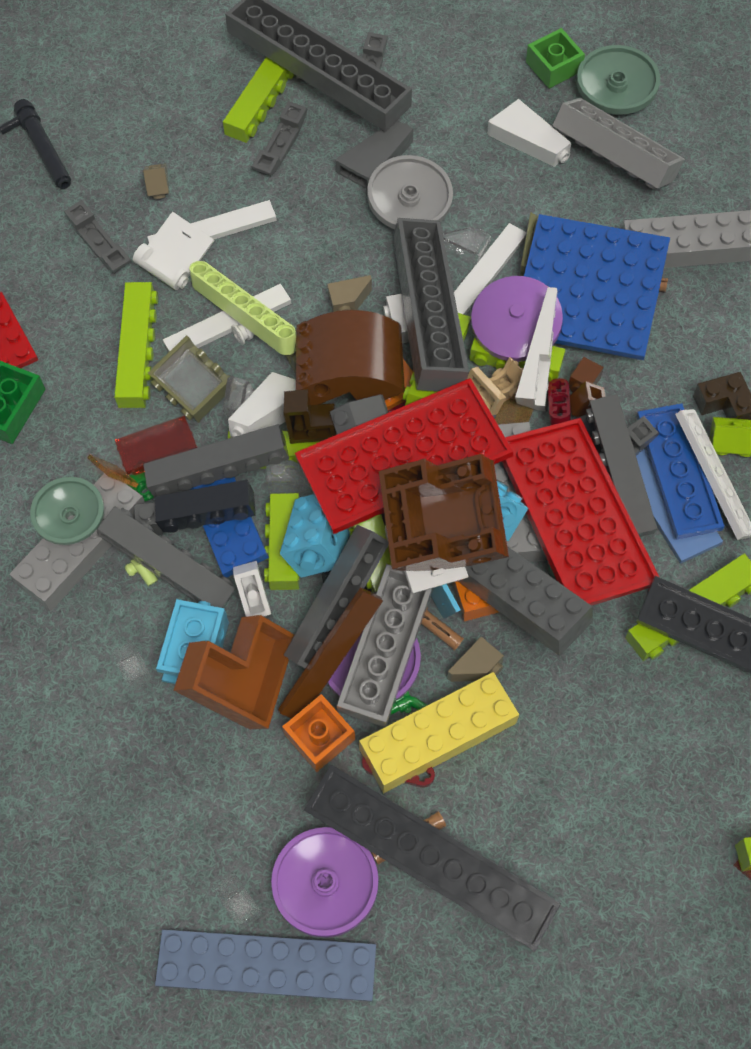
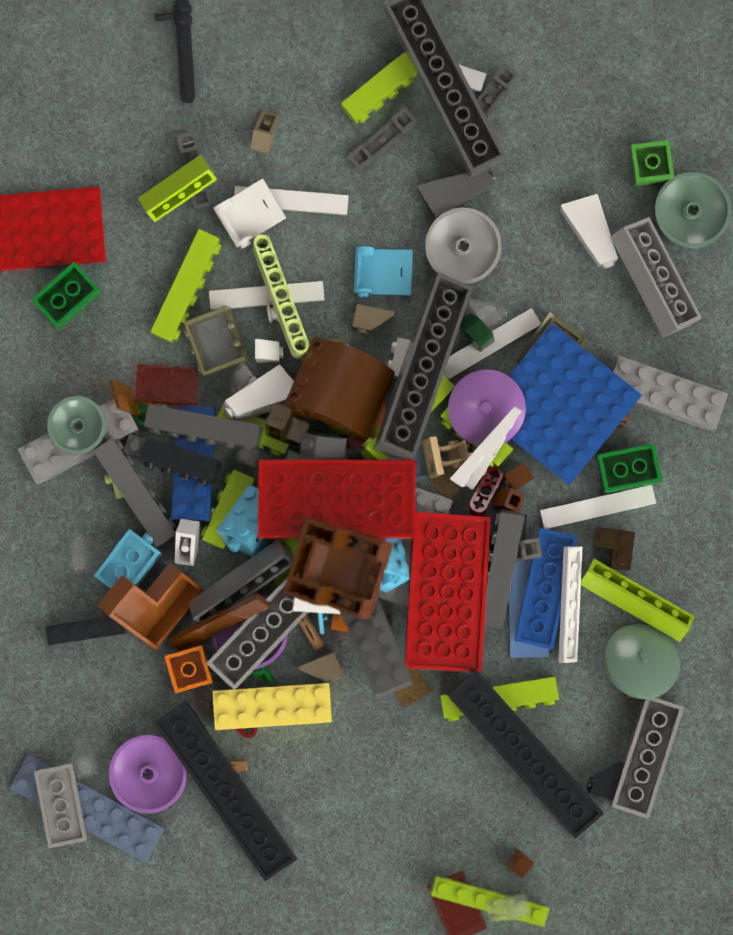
camera: 20 degrees right, 20 degrees up
none -> light grey plate [34,763,88,848]
none -> black brick [45,616,127,646]
none -> lime brick [138,155,217,222]
none -> white slope [255,339,283,363]
none -> medium azure door [353,246,413,298]
none -> clear orange piece [395,668,431,708]
none -> dark green slope [459,313,495,352]
none -> white tile [540,485,656,529]
none -> green brick [596,444,662,494]

